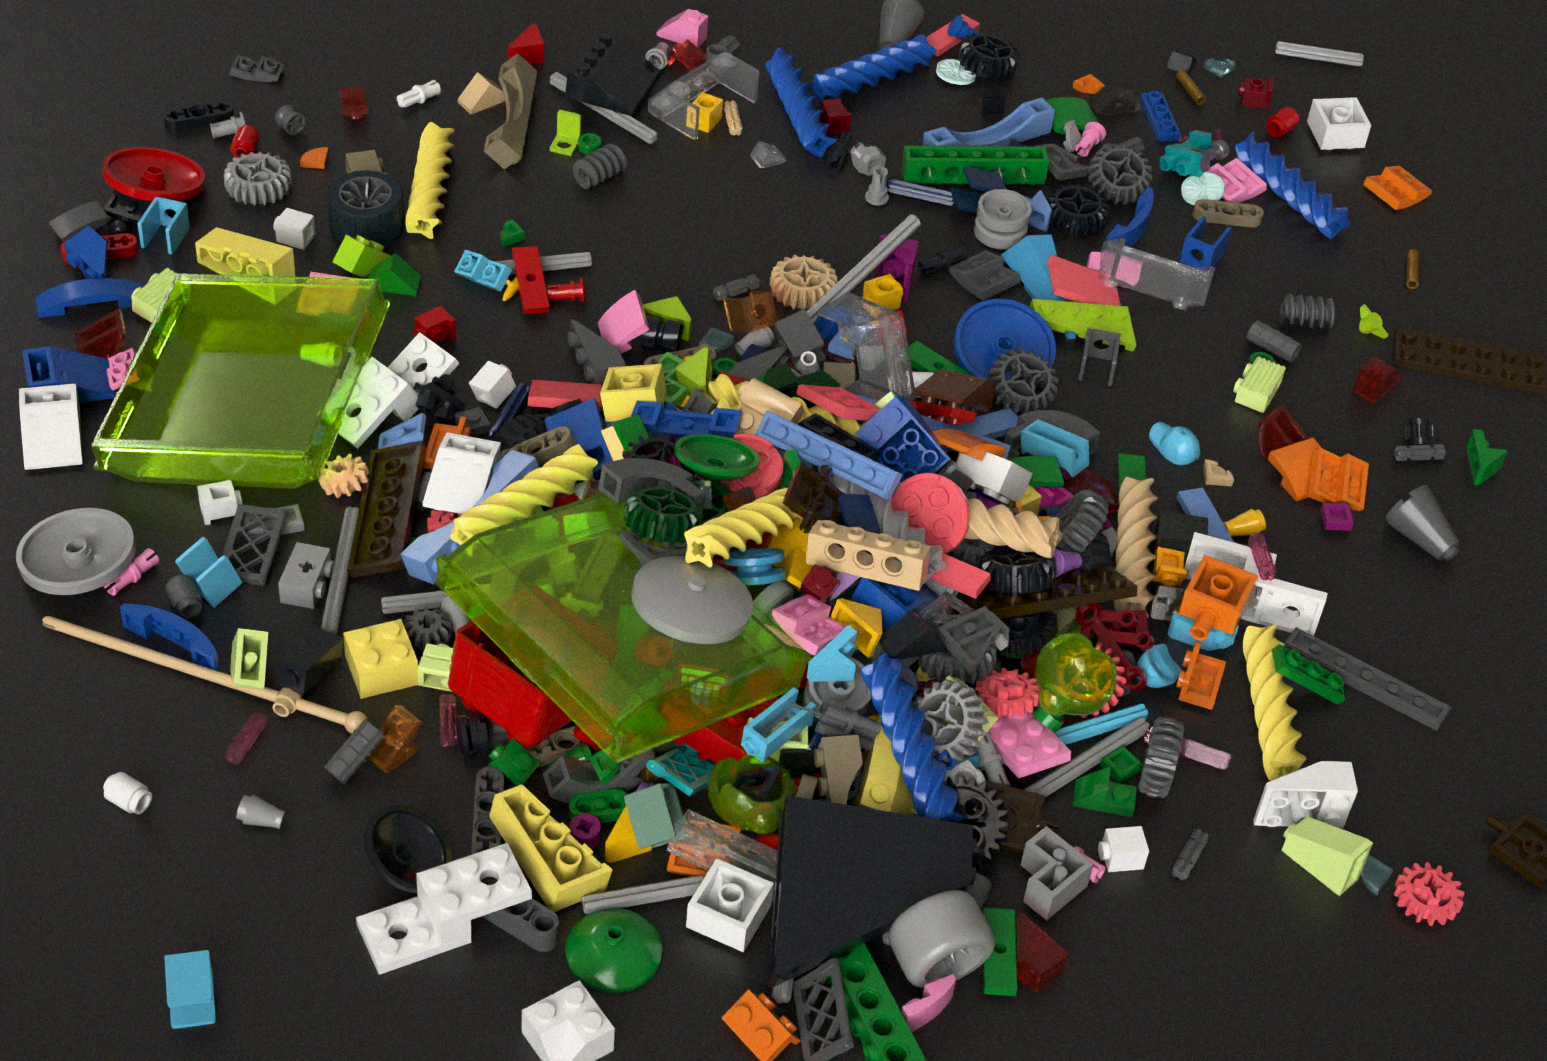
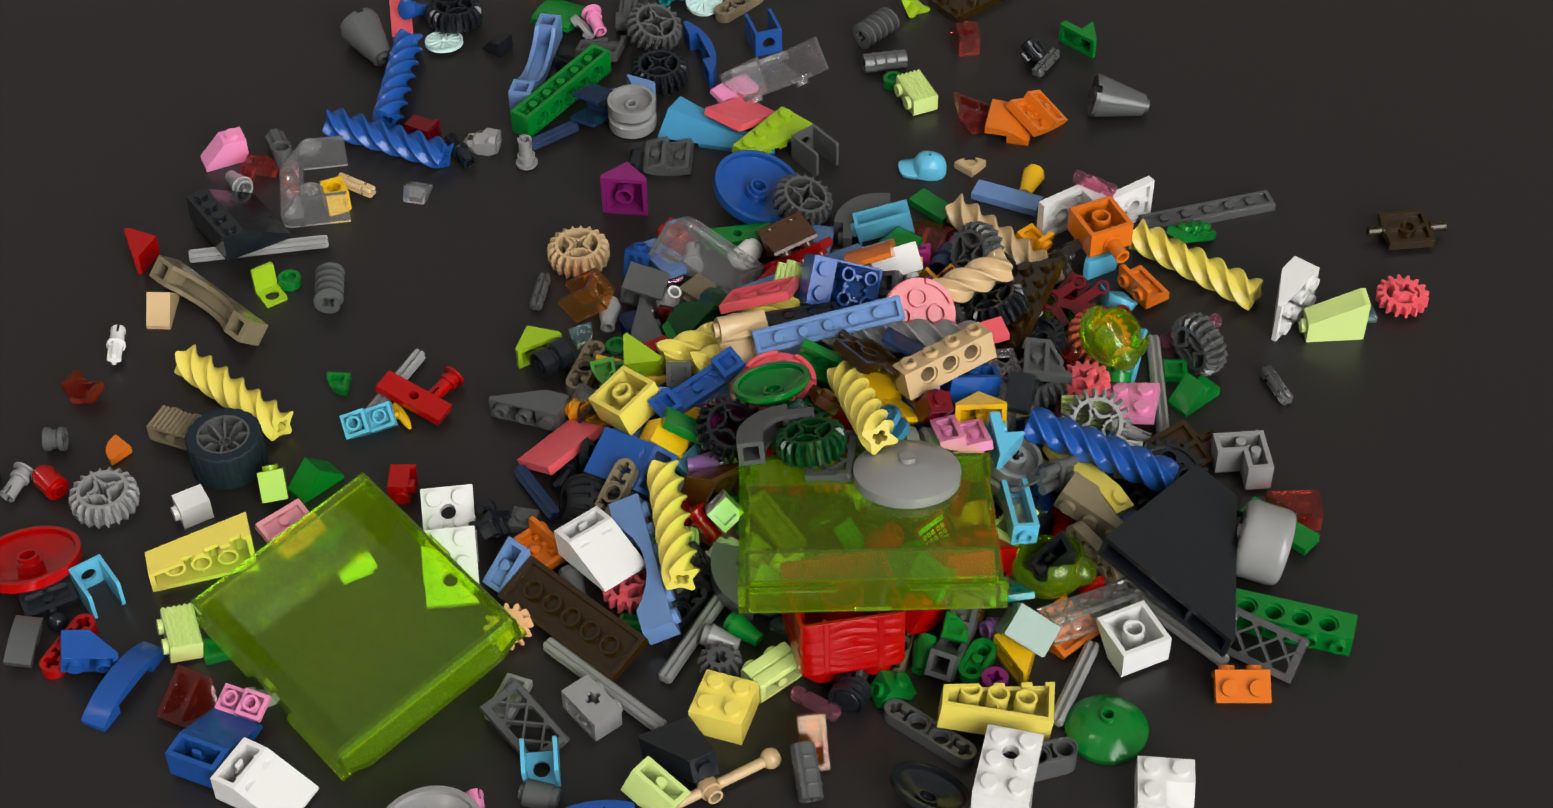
camera: 45 degrees left, 0 degrees up
white brick [197,480,242,525] -> none
white brick [469,361,516,409] -> none
bright pink slope [598,290,650,354] -> none
light grey axle [807,214,921,324] -> none
yellow brick [862,274,904,316] -> none
bright pink slope [901,974,956,1032] -> none
white brick [1098,826,1149,872] -> none
pearl dark grey piece [1152,510,1208,566] -> none
magenta plate [1320,503,1354,531] -> none

